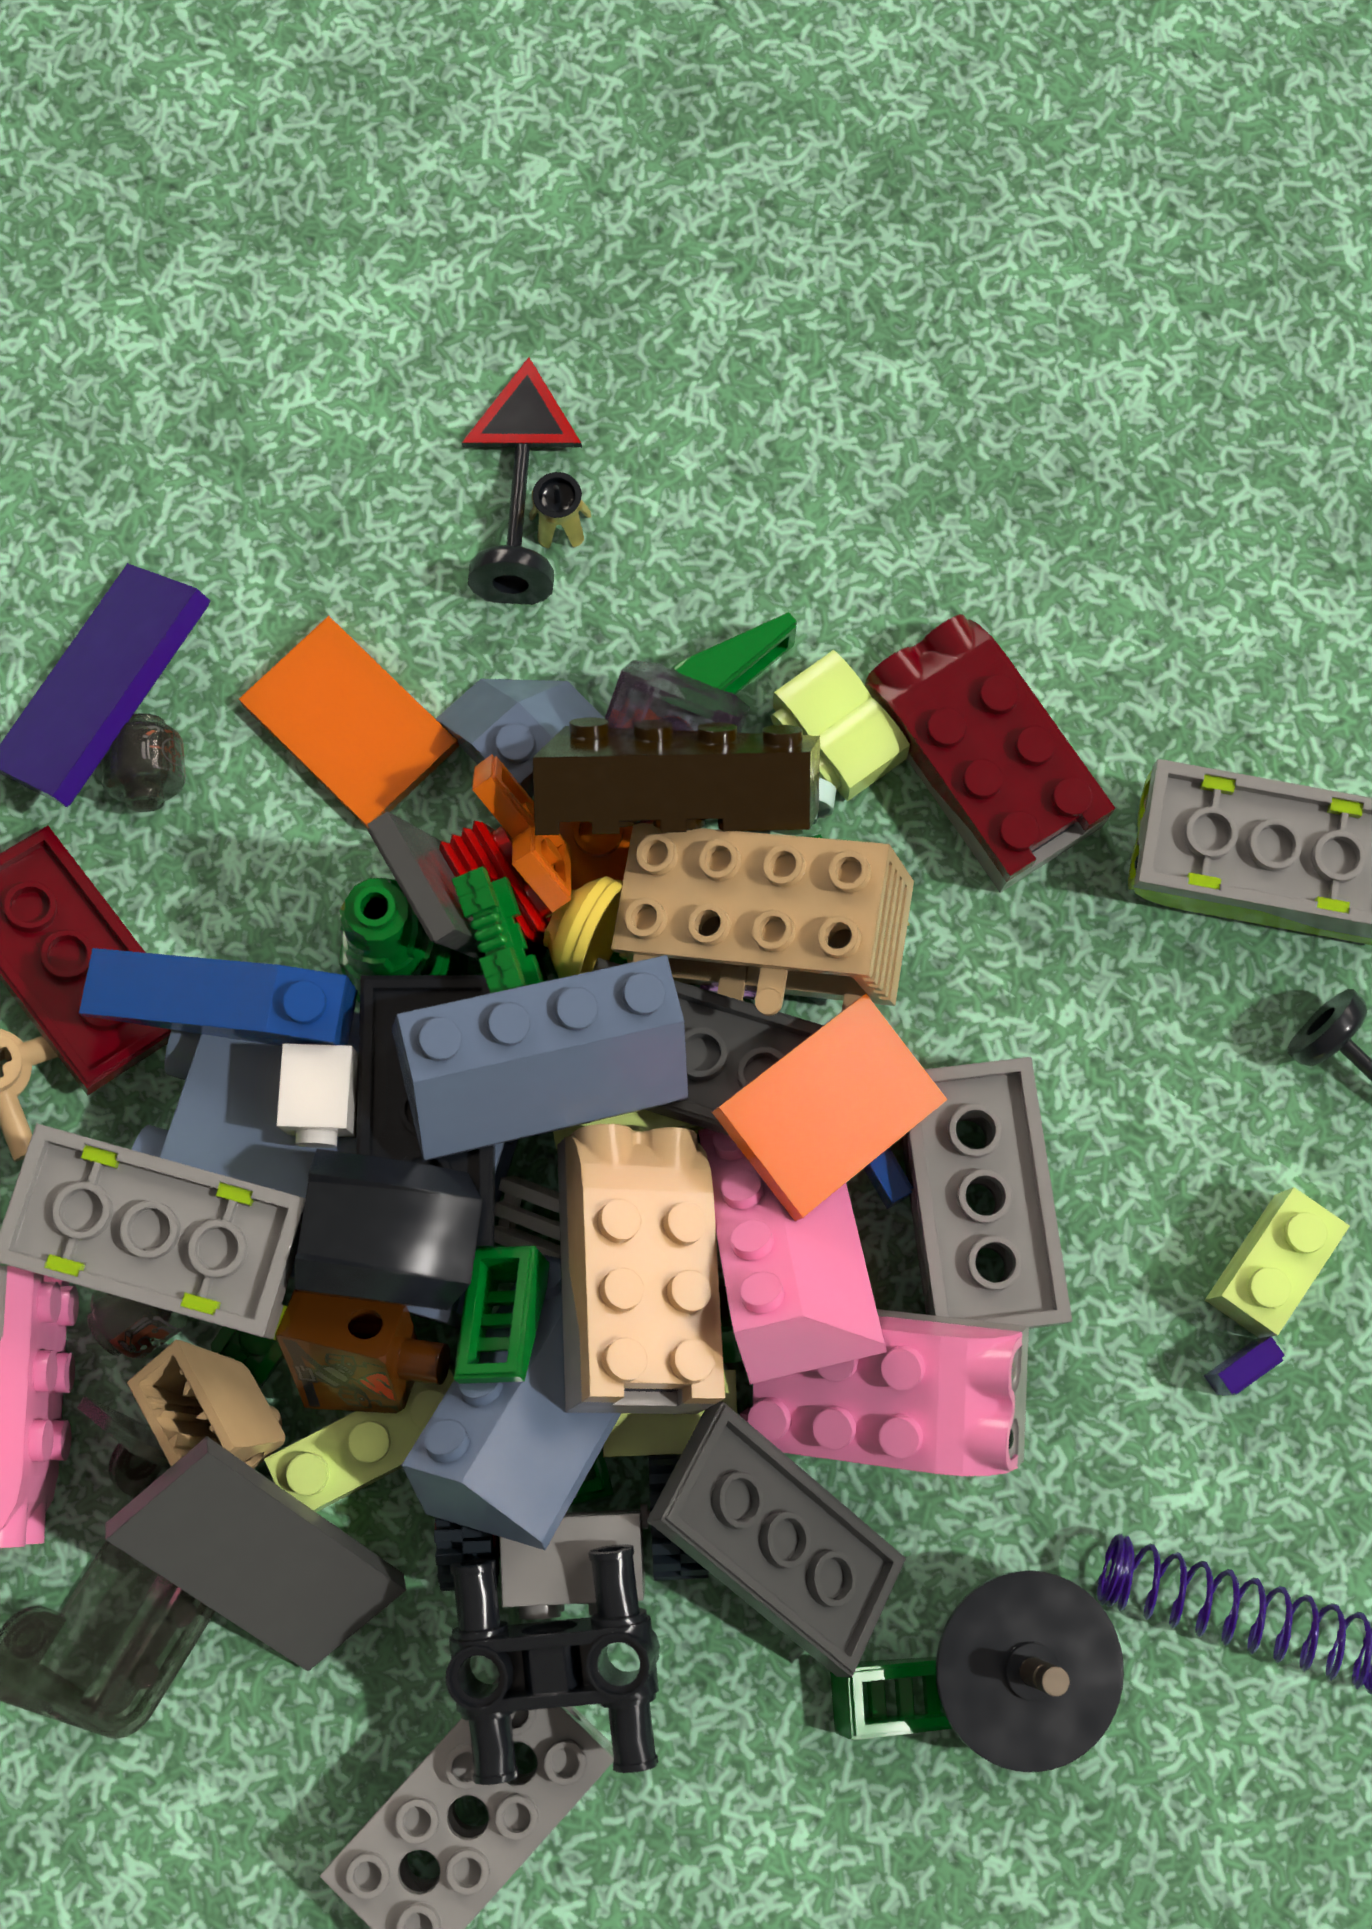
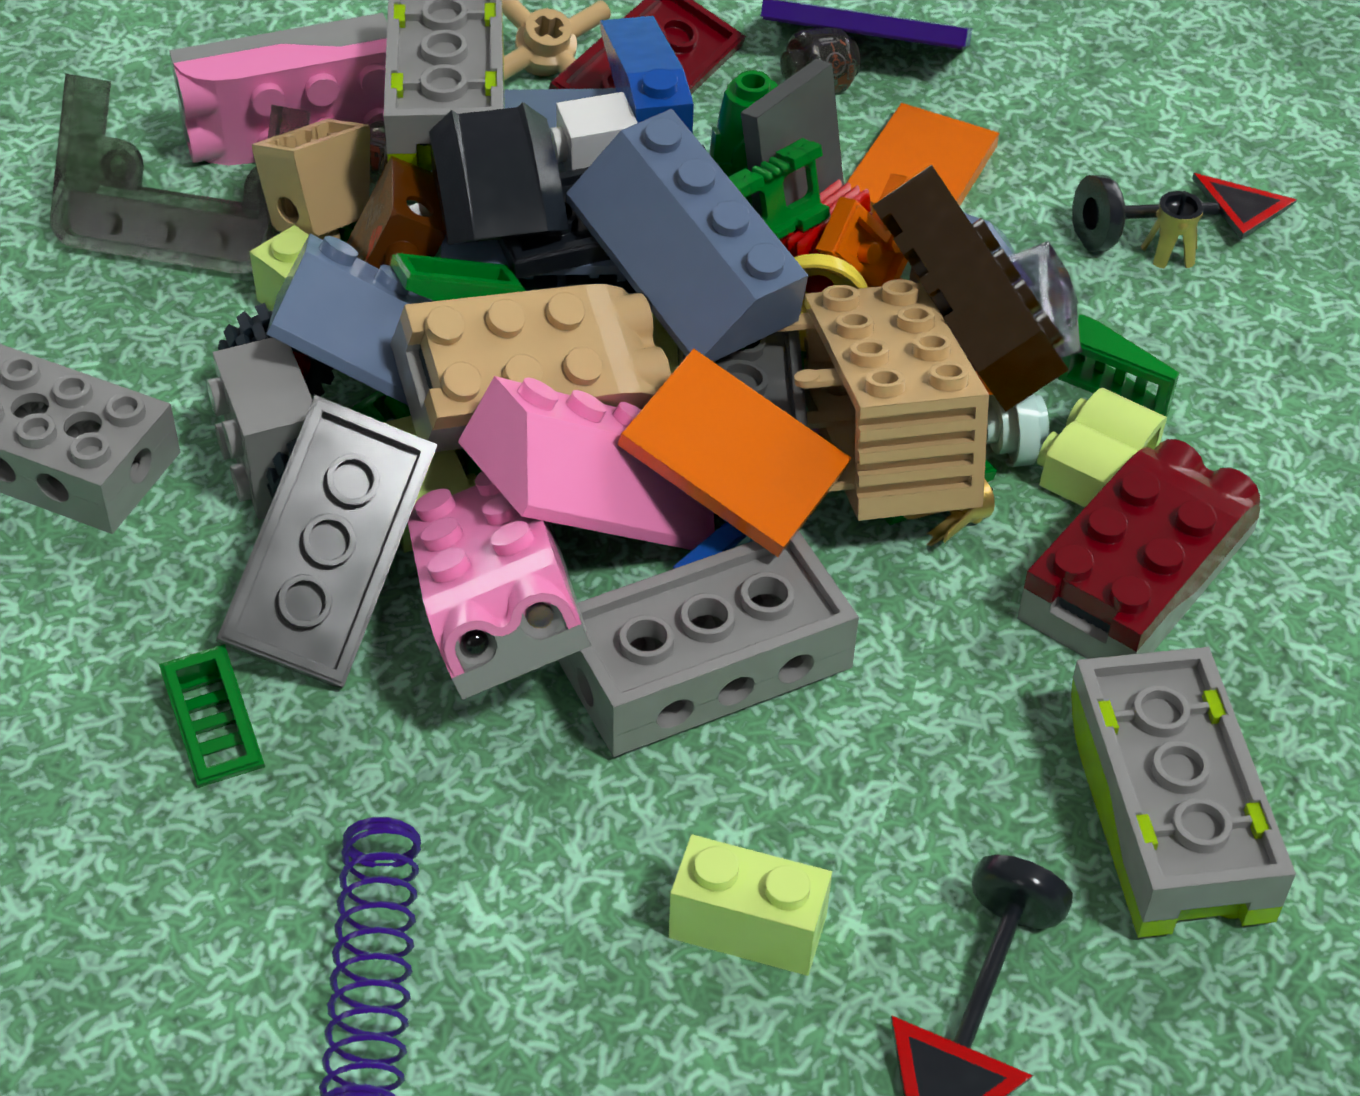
camera: 70 degrees right, 30 degrees down
dark grey tile [105,1436,406,1671] -> none
black piece [445,1544,660,1785] -> none
black piece [935,1570,1124,1772] -> none
dark purple tile [1204,1336,1285,1396] -> none

